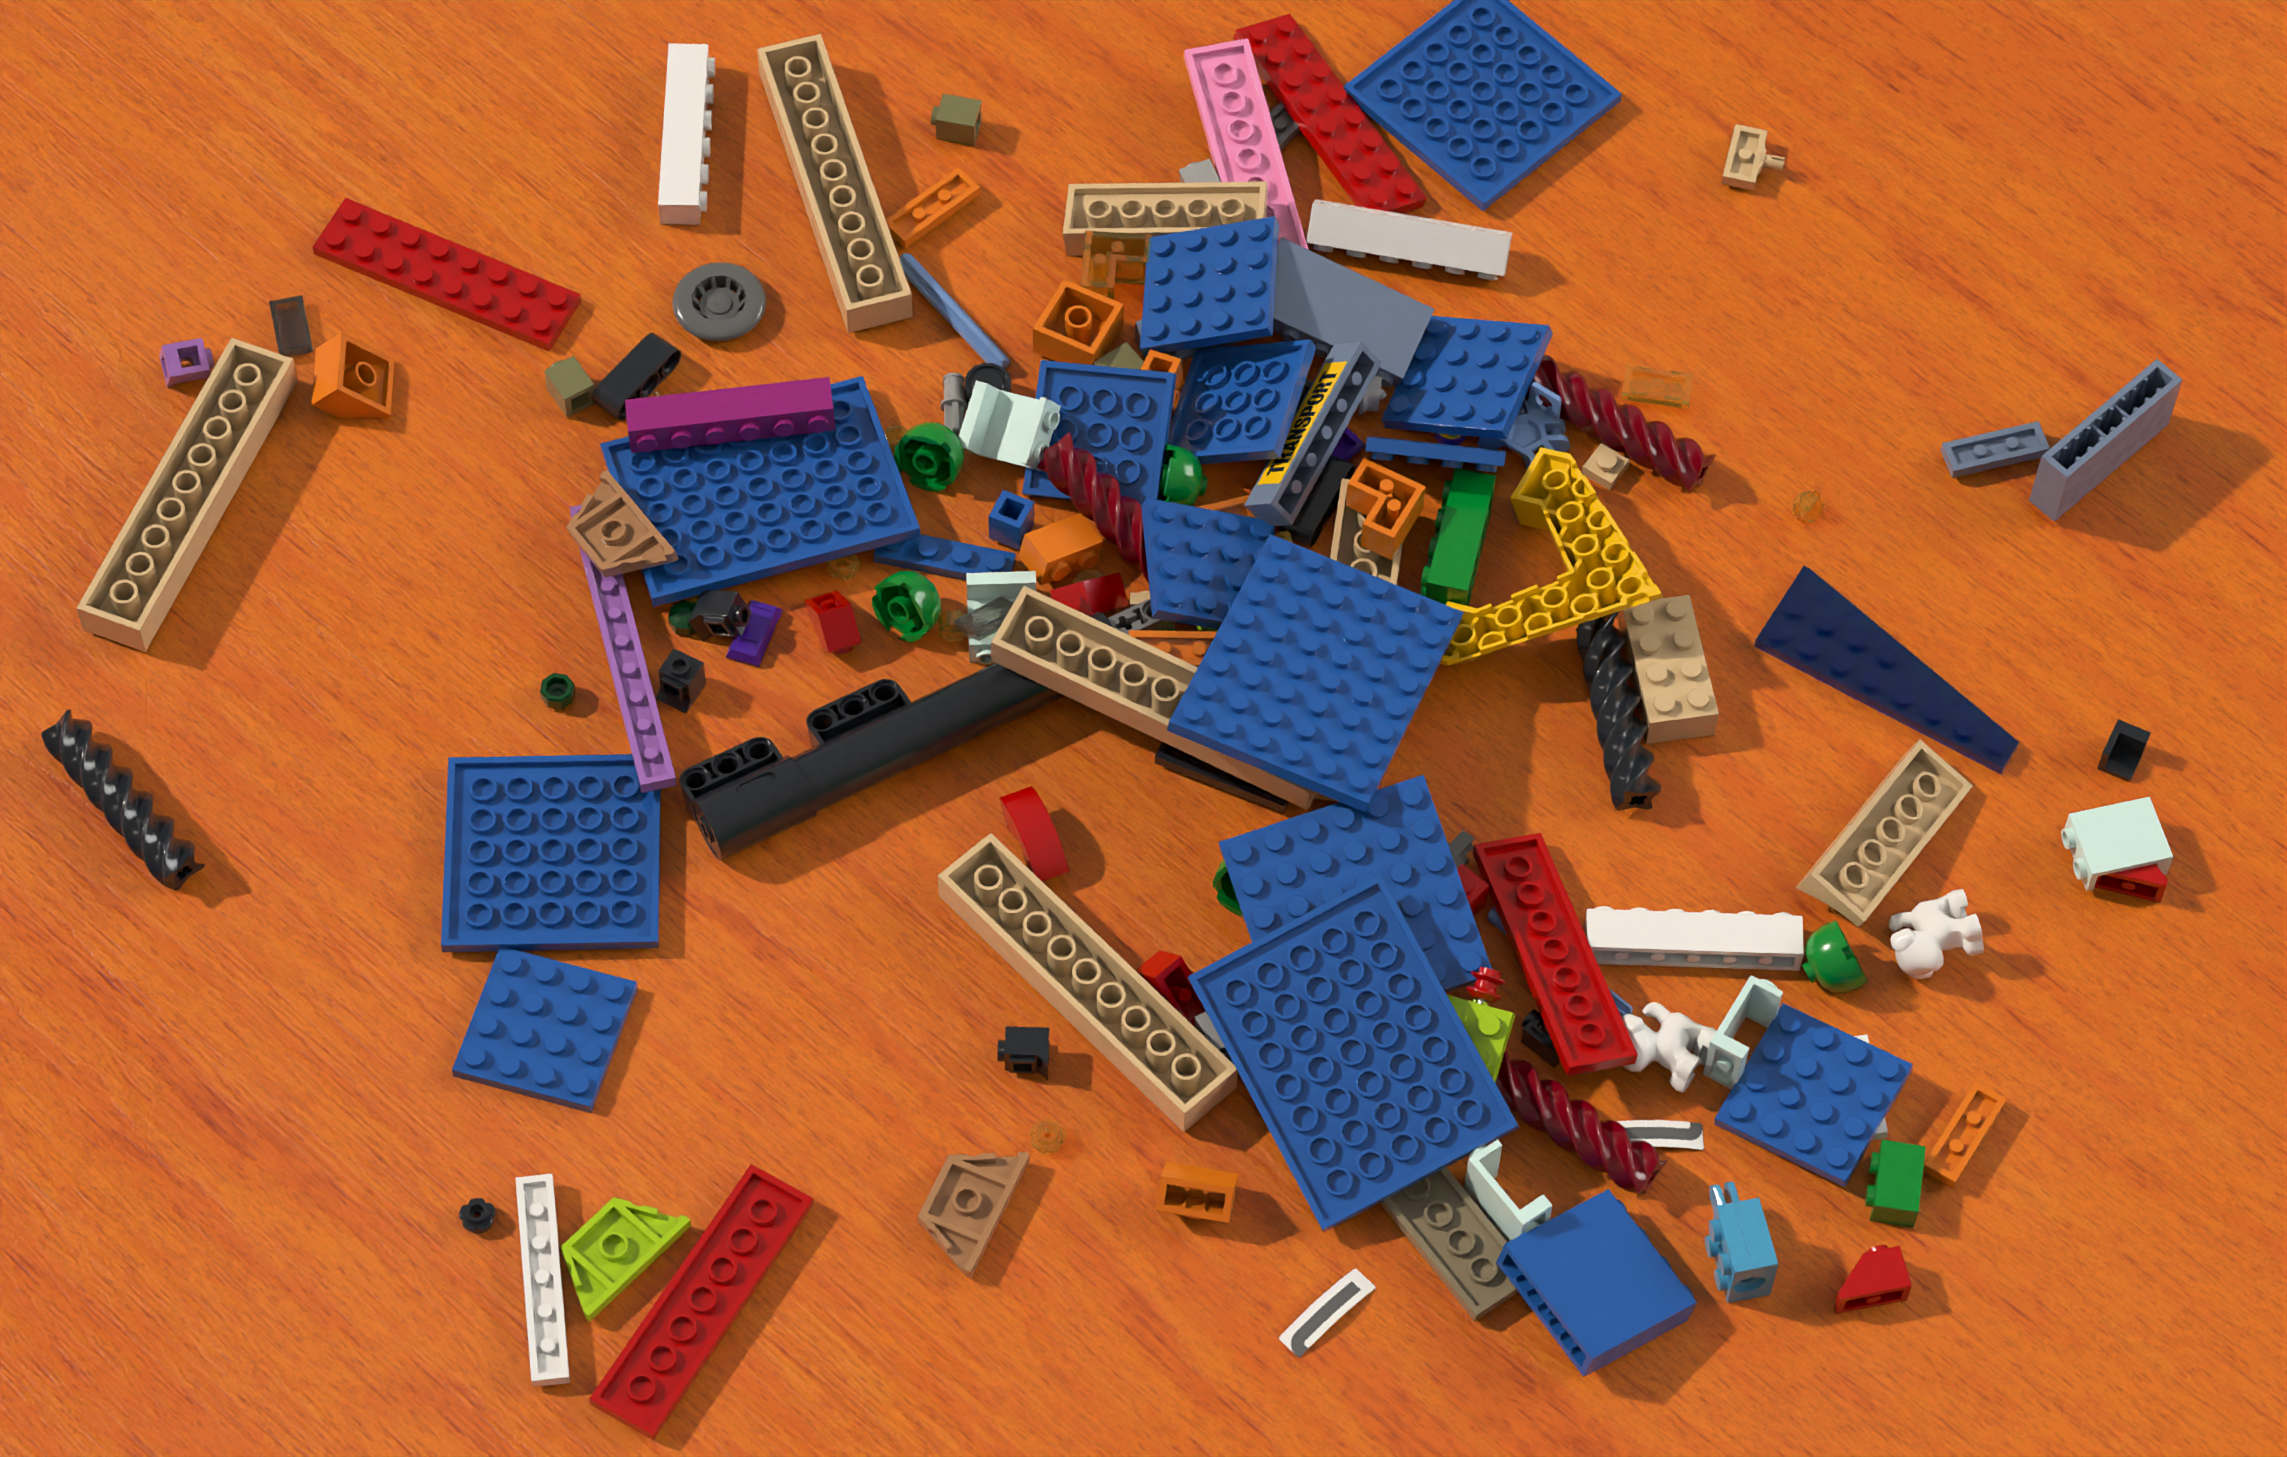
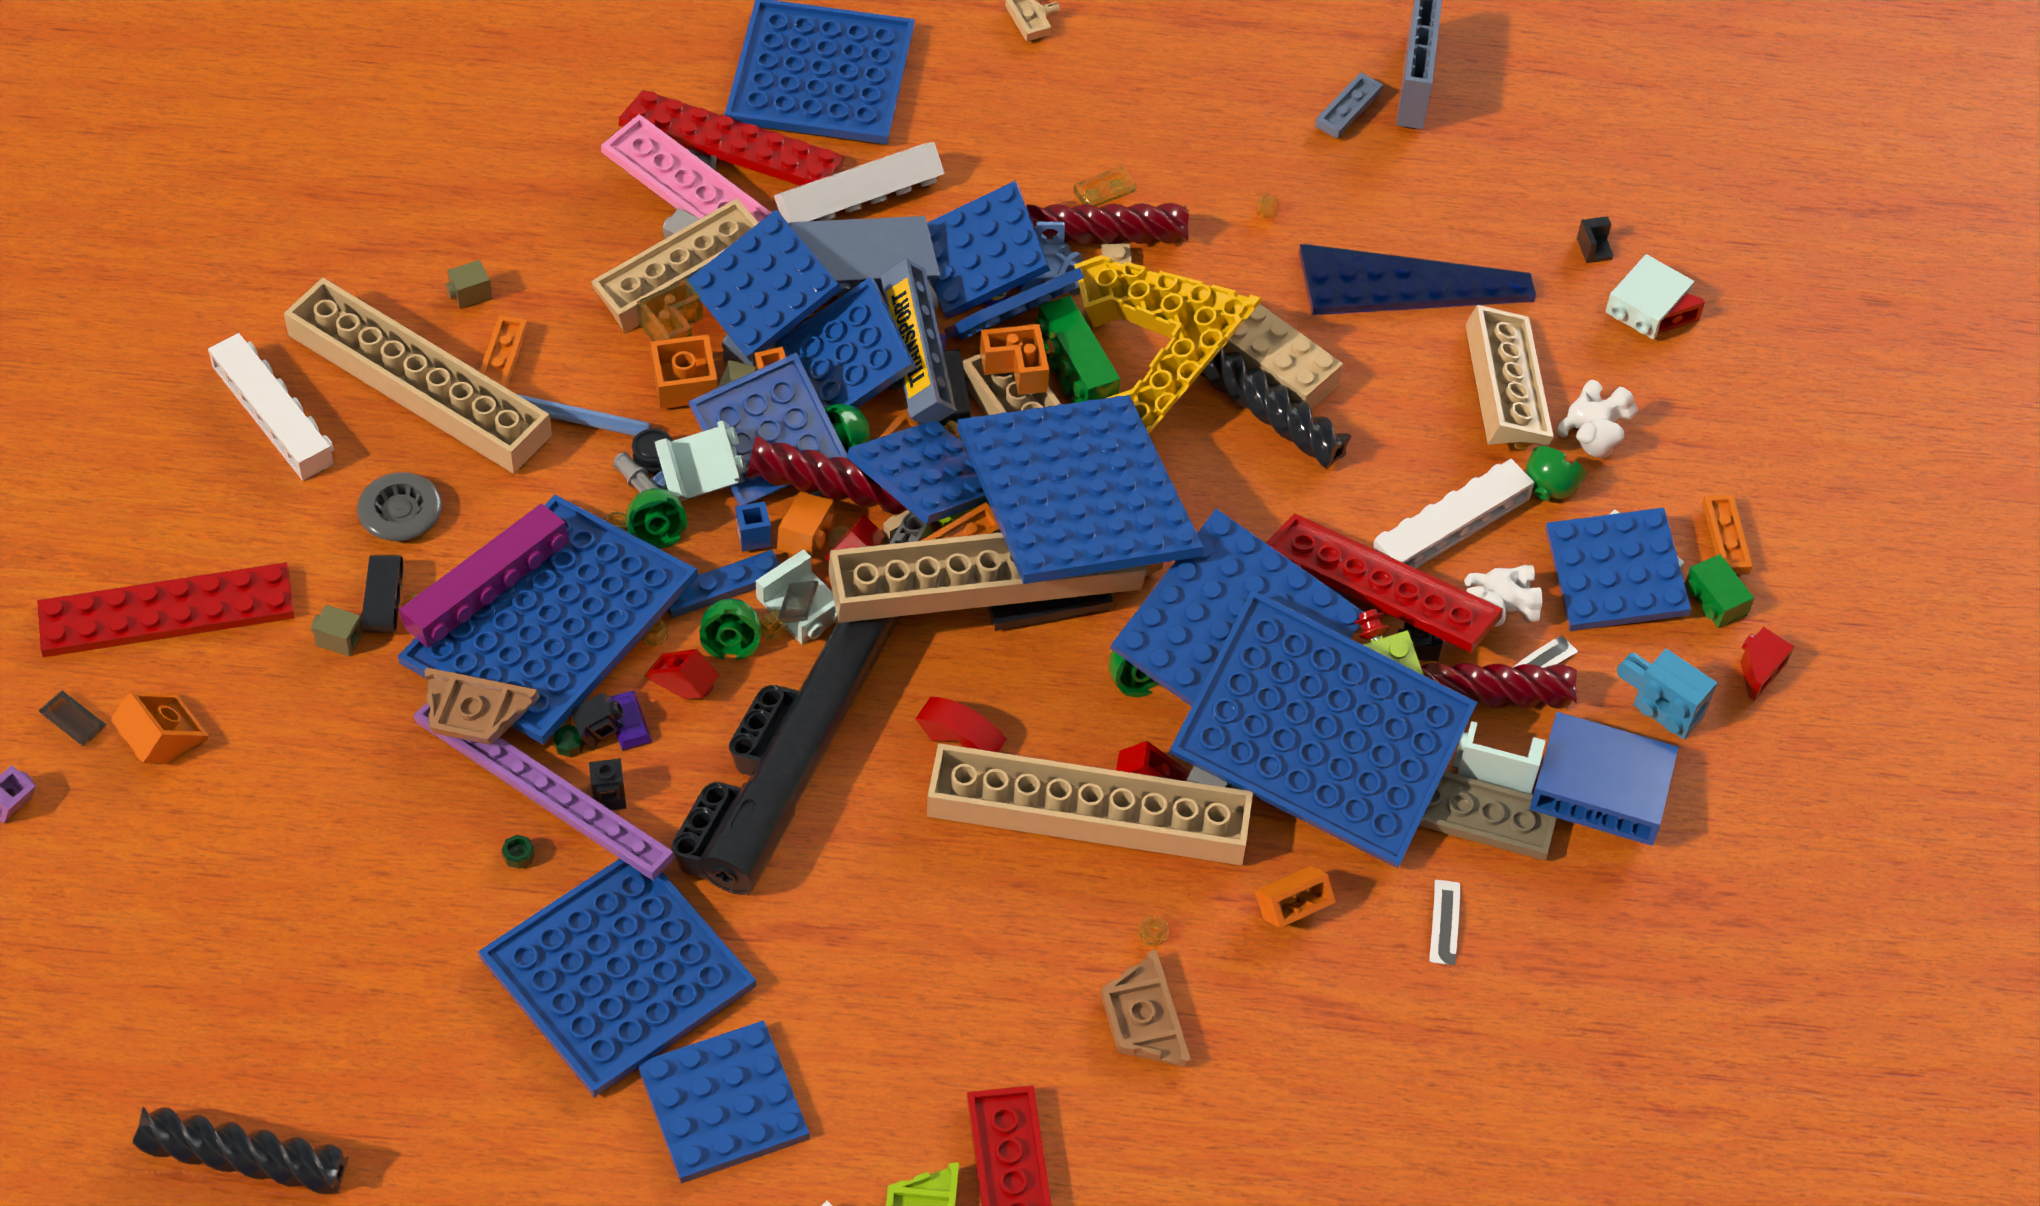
camera: 40 degrees left, 5 degrees down
tan brick [77,338,298,652] -> none
black window [997,1026,1049,1080] -> none
light aqua panel [1703,975,1783,1090] -> none

